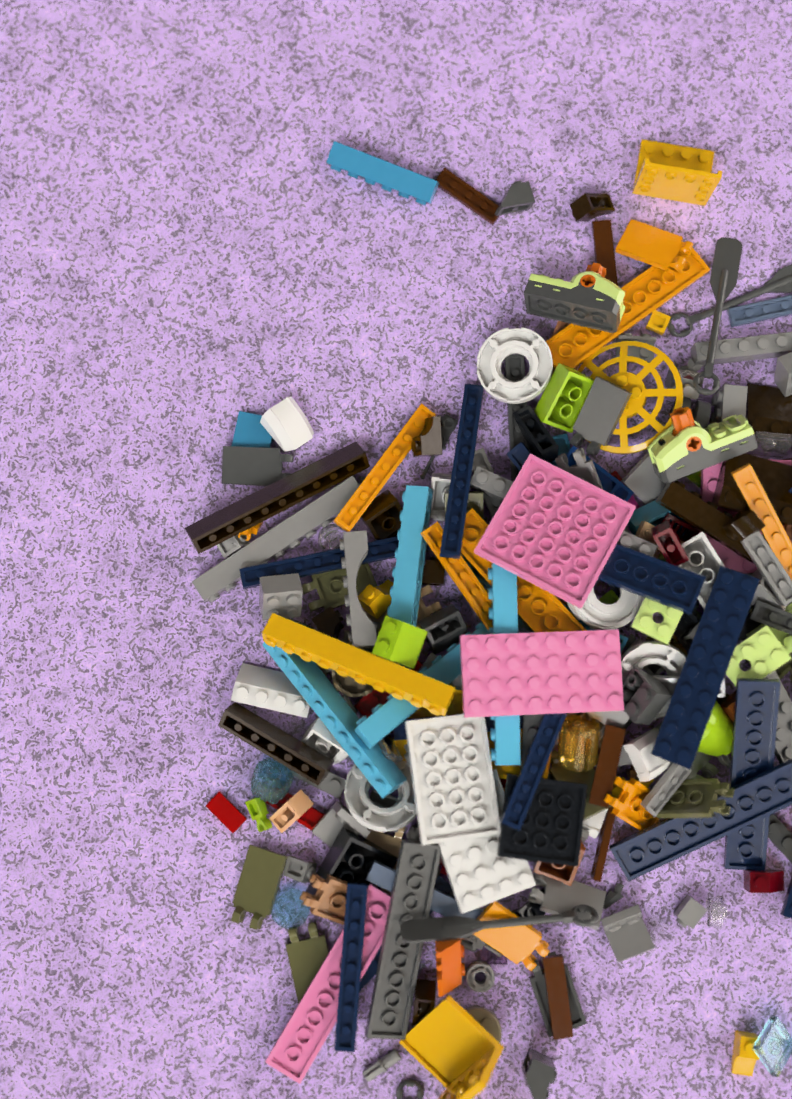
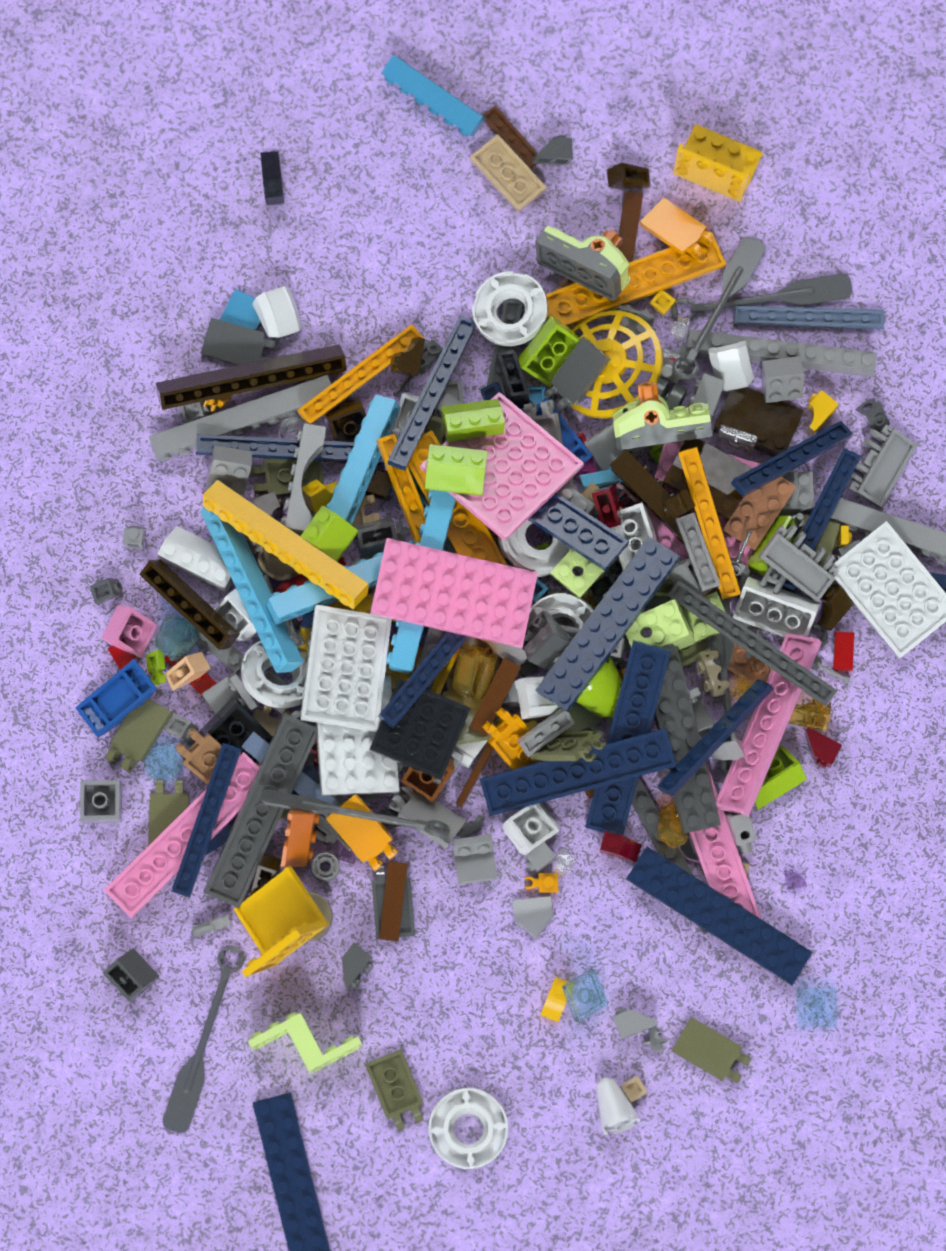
camera: 10 degrees right, 5 degrees down
none -> blue slope [75,659,158,738]
none -> light grey brick [80,780,122,823]
none -> dark grey bracket [90,578,123,604]
none -> bright pink slope [101,605,157,659]
none -> light grey brick [123,526,146,549]
none -> black slope [260,151,285,206]
none -> light grey plant [395,520,410,542]
none -> lime slope [425,444,488,496]
none -> lime slope [441,399,505,442]
none -> tan plate [470,134,546,213]
none -> white slope [503,803,560,856]
none -> light grey slope [512,896,553,940]
none -> light orange plate [525,873,558,893]
none -> clear piece [670,314,691,345]
none -> white slope [709,341,754,391]

